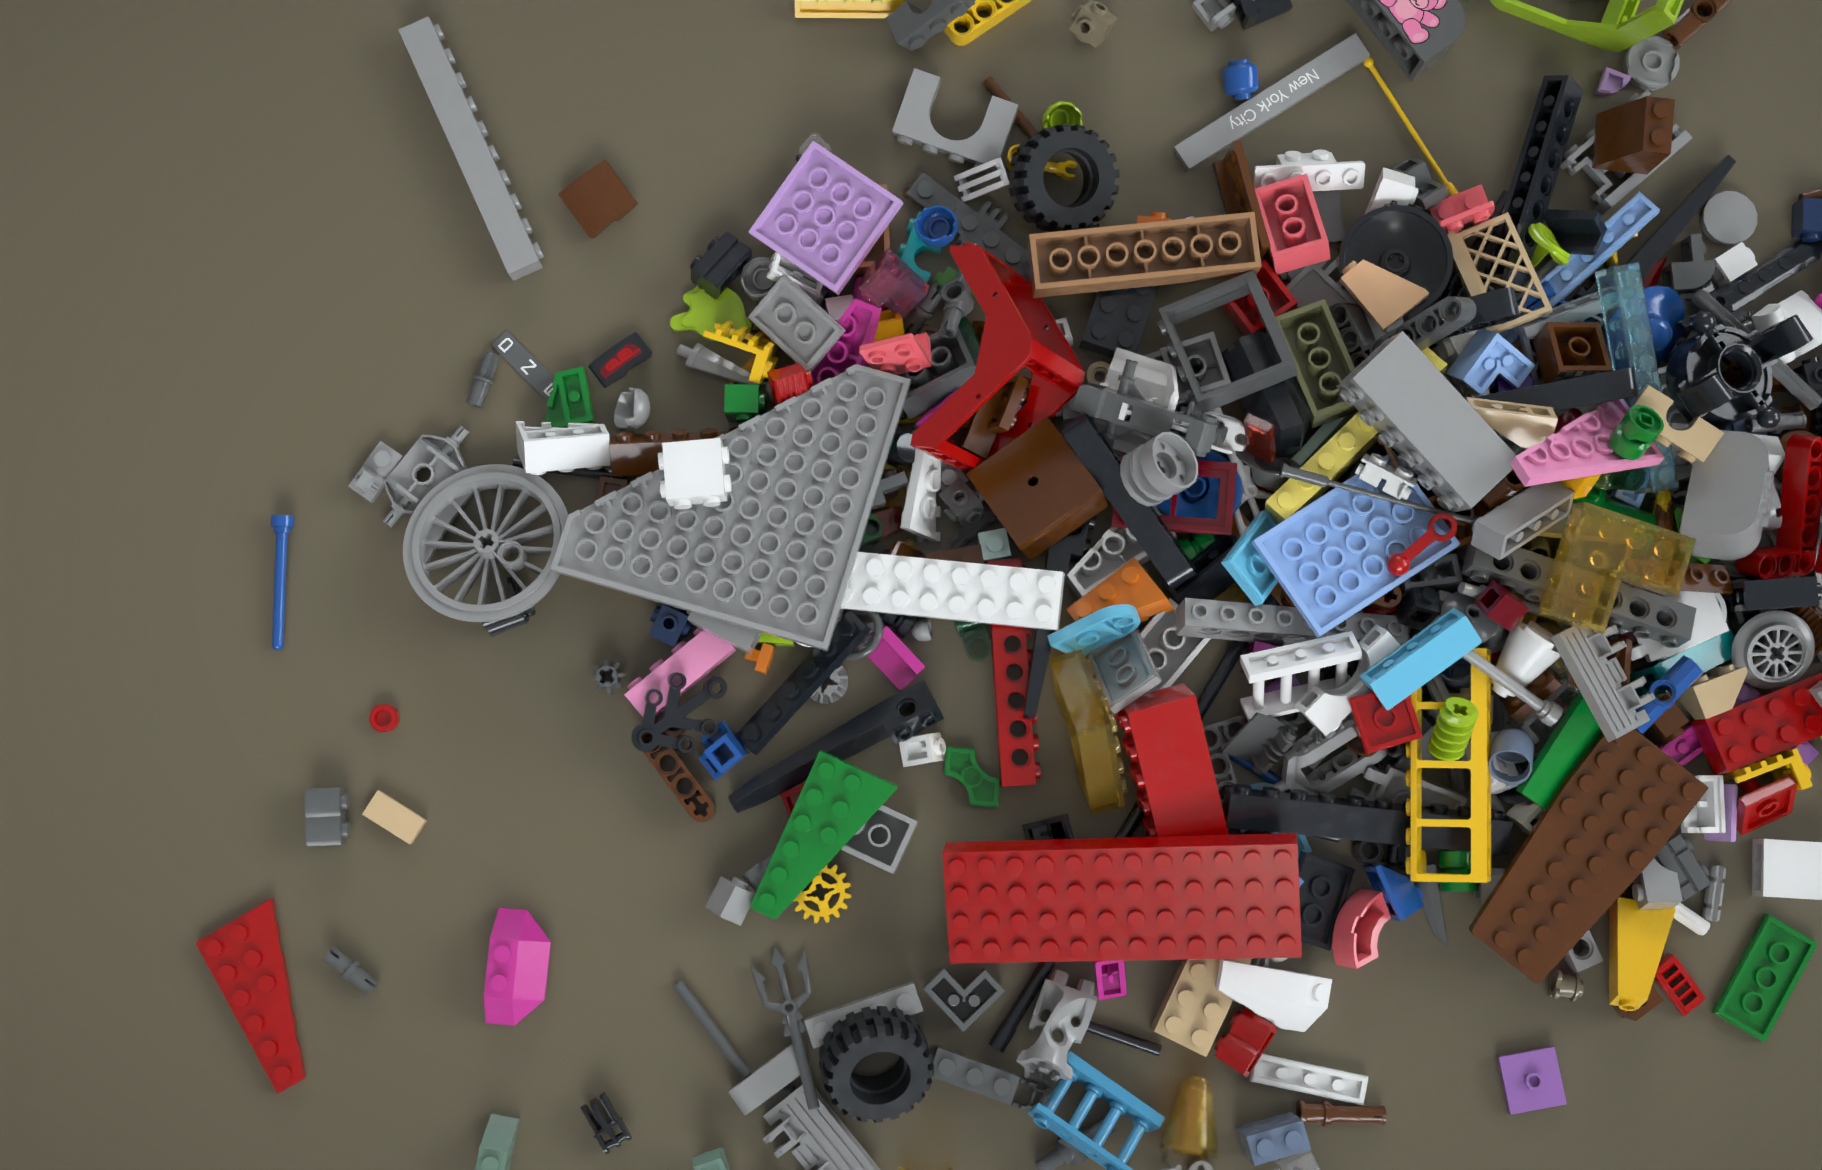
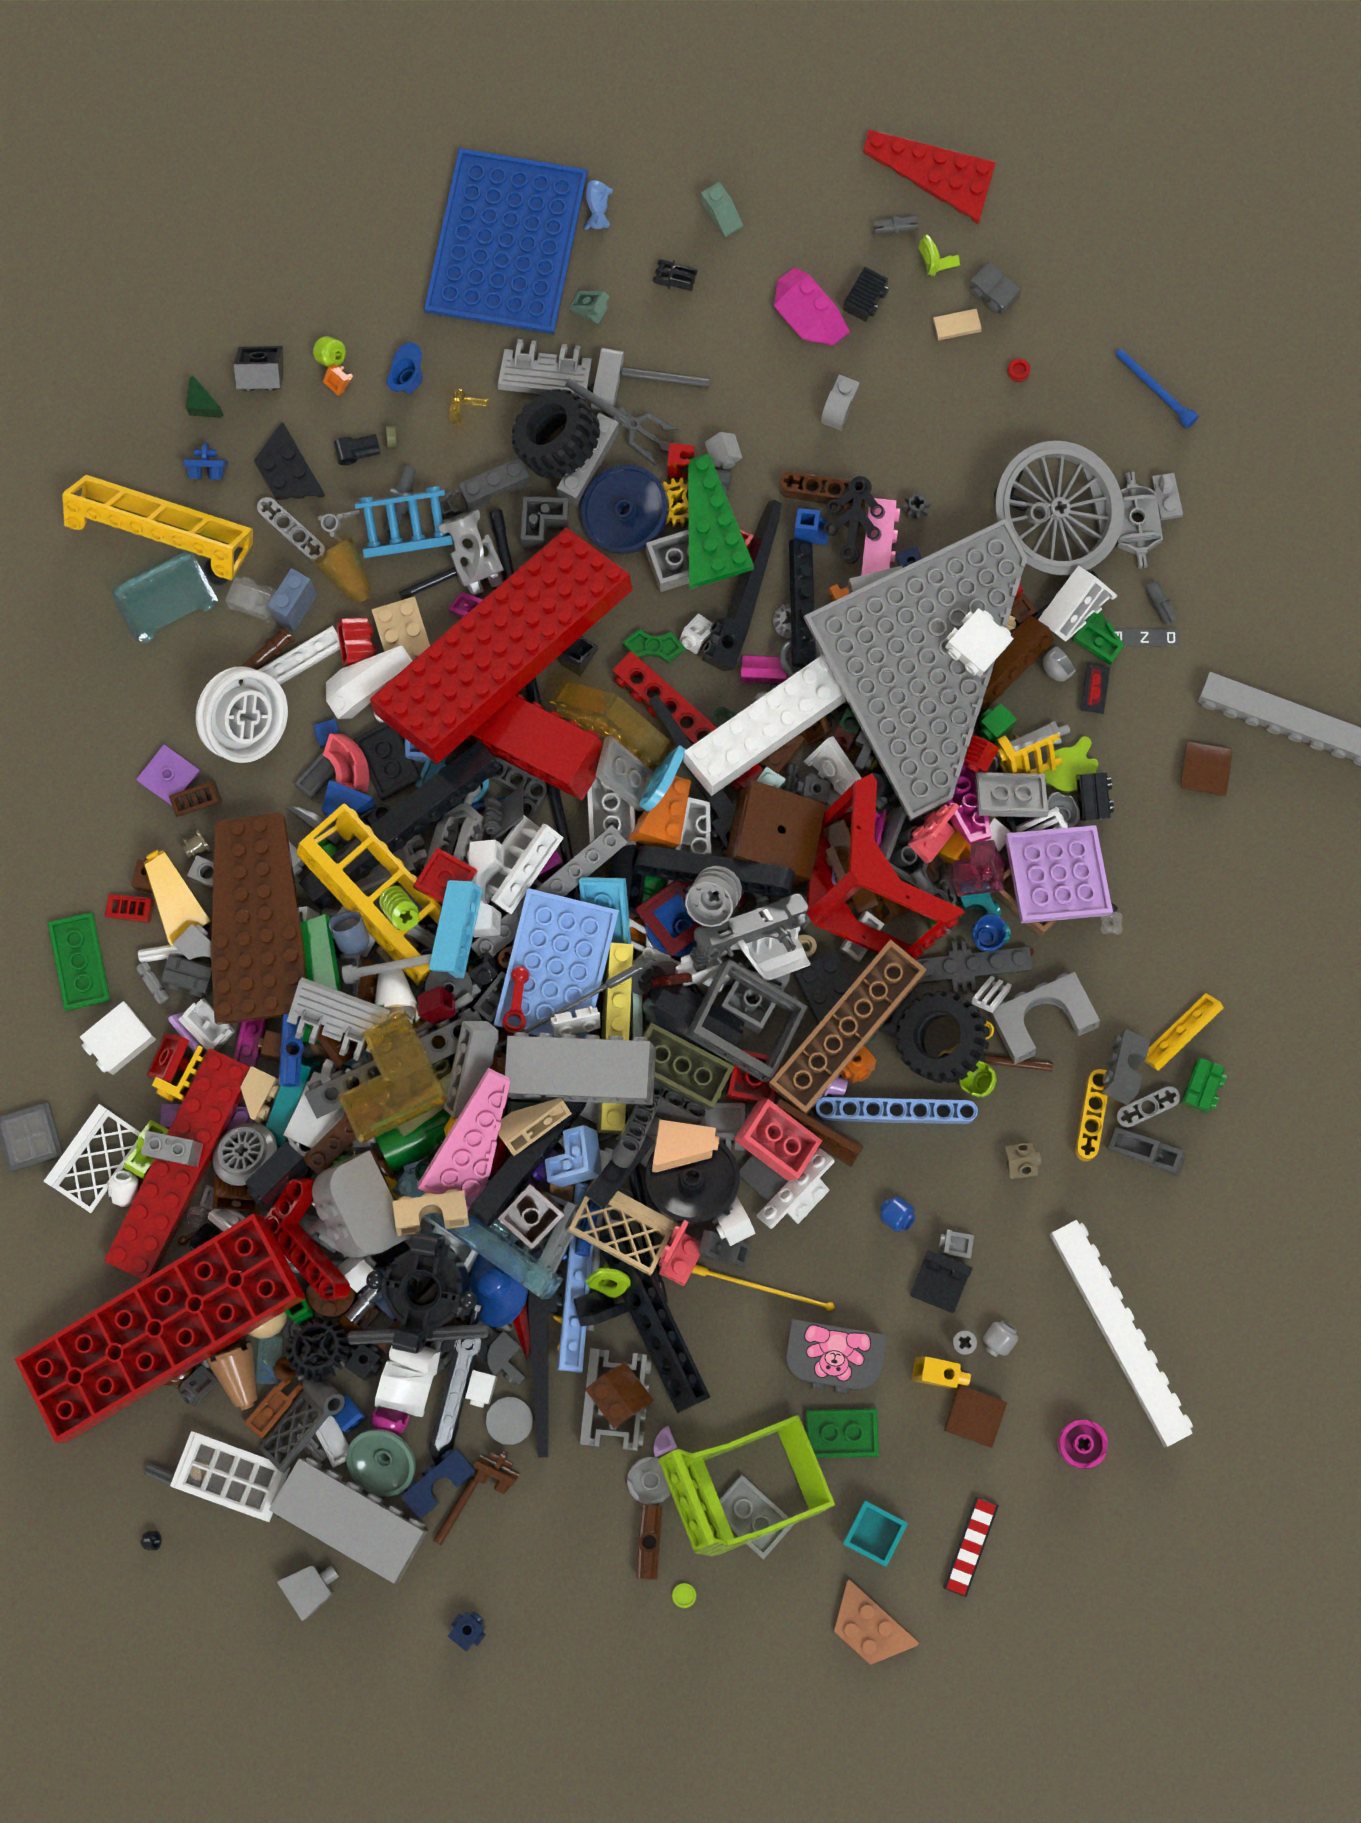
camera: 145 degrees right, 5 degrees down
light grey tile [1173,33,1371,171] -> none
green wheel [1608,405,1664,460] -> none
none -> reddish brown slope [169,781,222,817]
none -> white wheel [196,666,288,763]
none -> dark grey tile [294,751,336,800]
none -> blue tile [313,719,340,748]
none -> reddish brown hips [474,1451,520,1494]
none -> dark blue dish [581,465,669,554]
none -> red hinge [667,443,695,480]
none -> light blue beam [815,1097,978,1124]
none -> light grey brick [821,374,860,431]
none -> black brick [843,266,890,322]
none -> lime piece [918,235,960,277]

